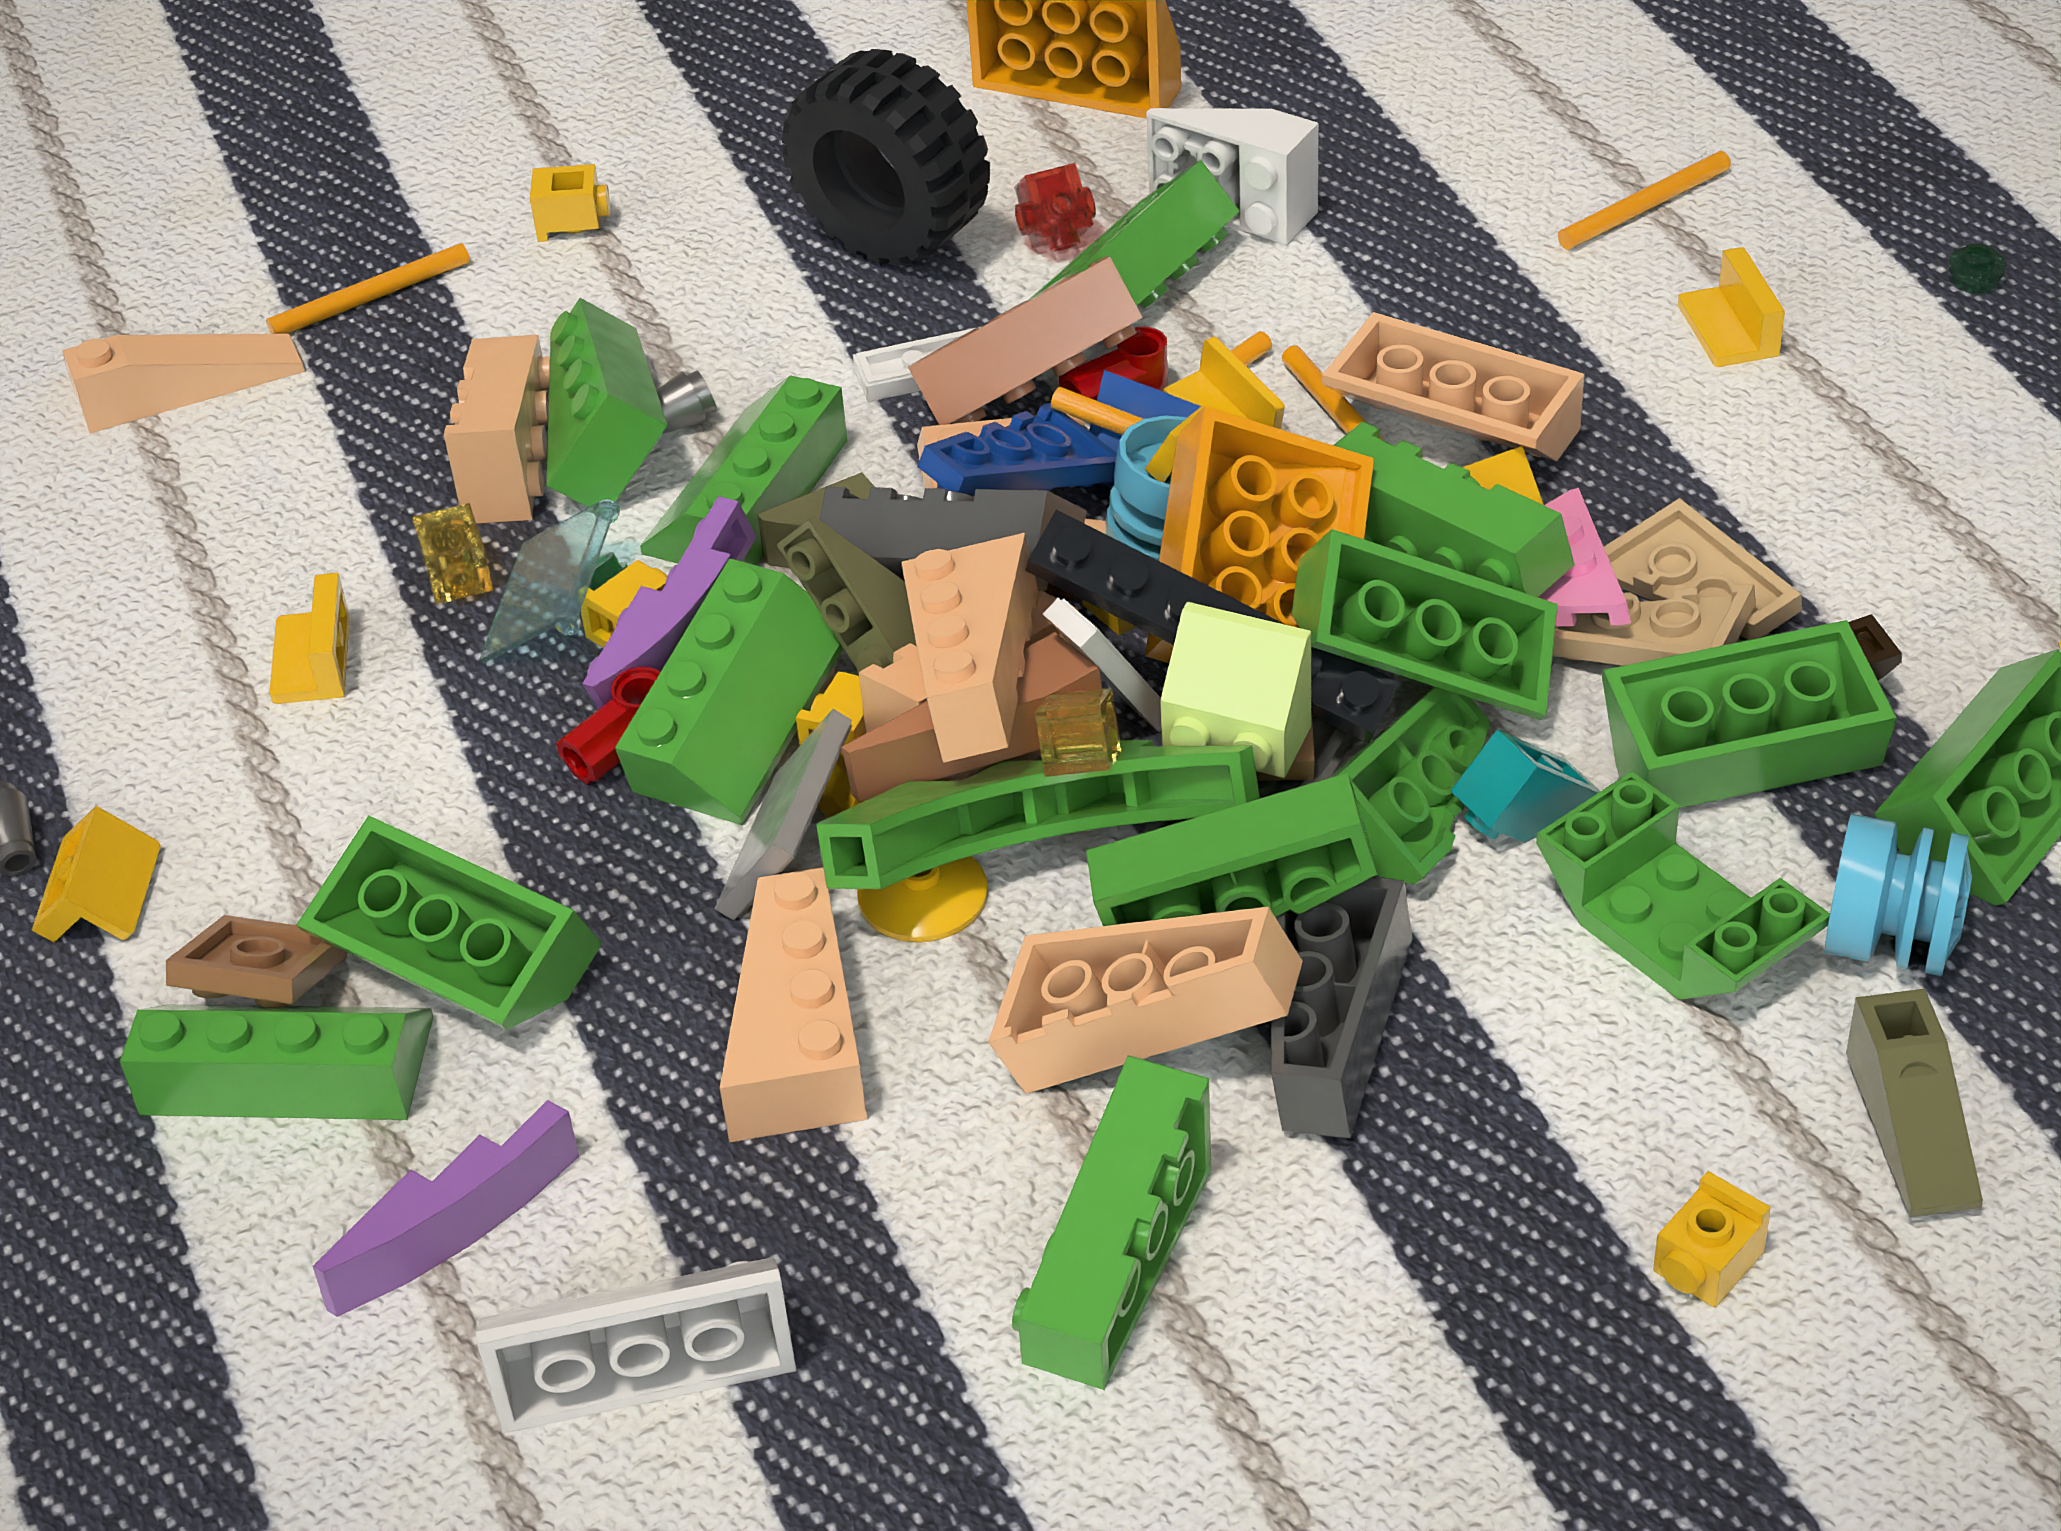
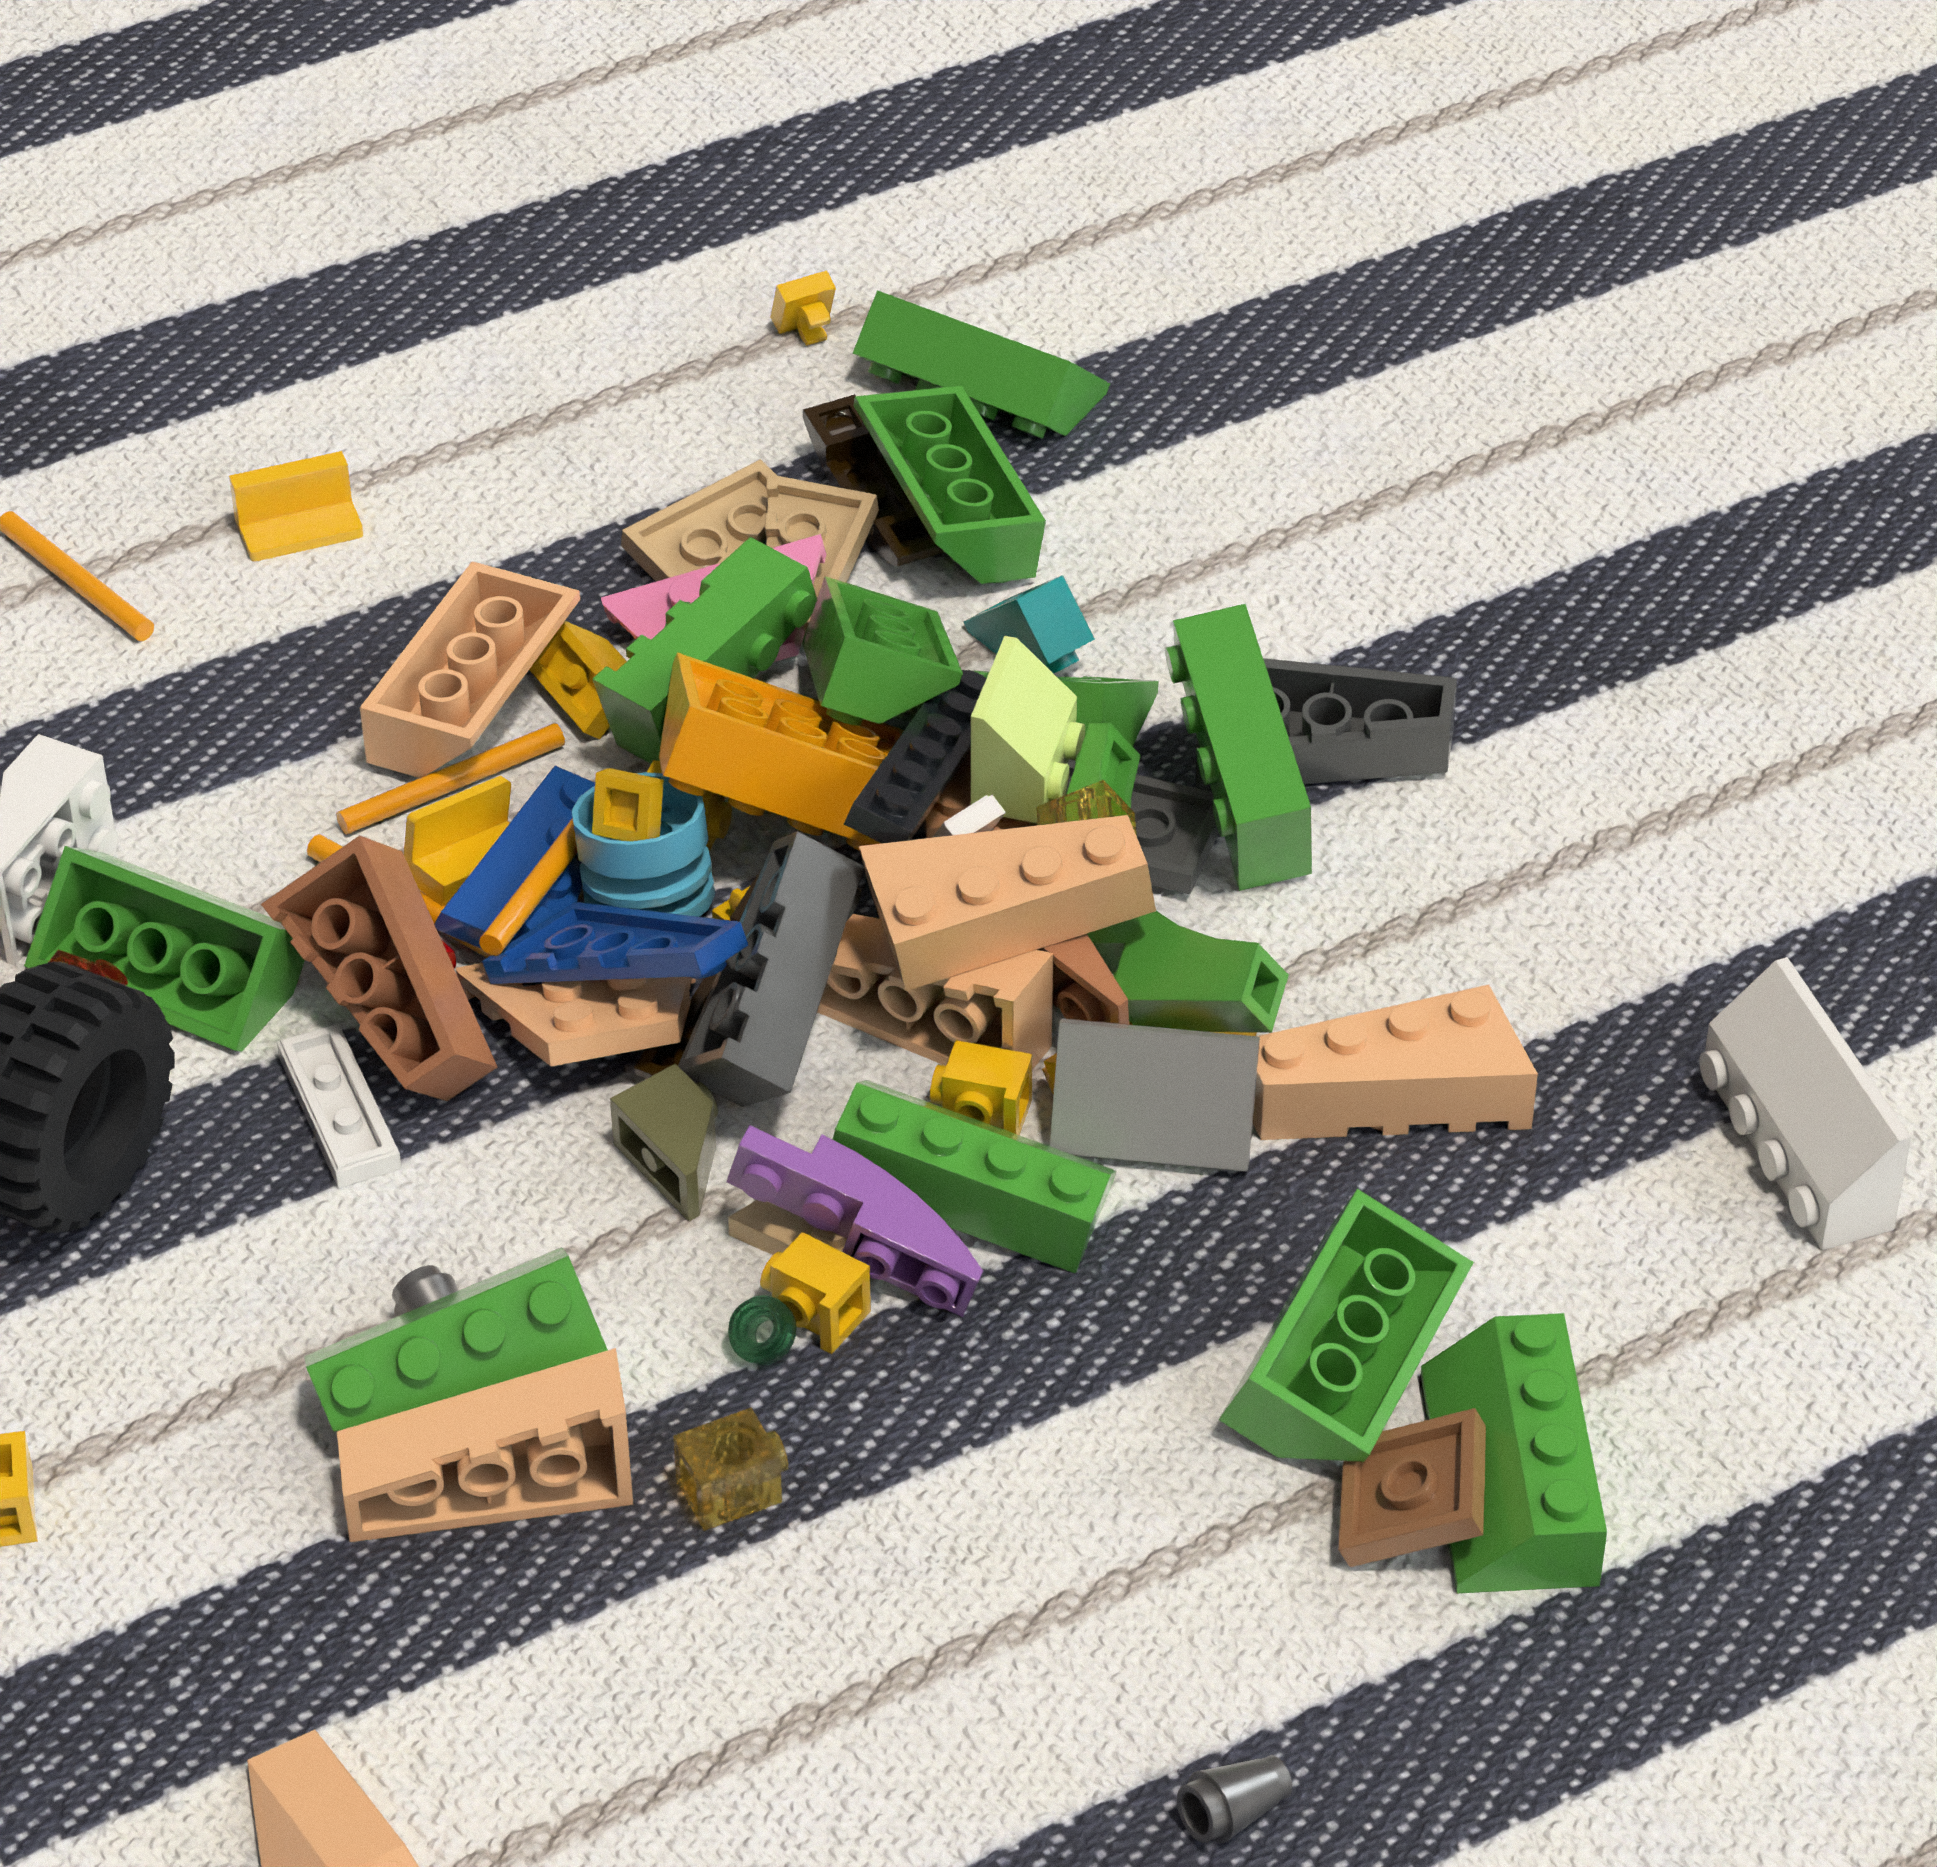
camera: 100 degrees left, 0 degrees up
yellow panel [32,805,161,942] -> none
light orange bar [266,243,470,334] -> none
yellow panel [269,573,350,704] -> none
medium lavender slope [312,1100,579,1317] -> none
clear light blue piece [479,500,620,664] -> none
red piece [556,667,660,785] -> none
bright green slope [640,375,848,566] -> none
olive slope [777,516,917,674] -> none
light nougat wedge [988,907,1303,1094] -> none
bright green wedge [1012,1055,1211,1390] -> none
bright green slope [1536,771,1830,1000] -> none
yellow brick [1653,1171,1771,1308] -> none
medium azure wheel [1824,814,1972,976] -> none
olive slope [1846,988,1983,1217] -> none
clear green plate [1948,243,2006,293] -> none

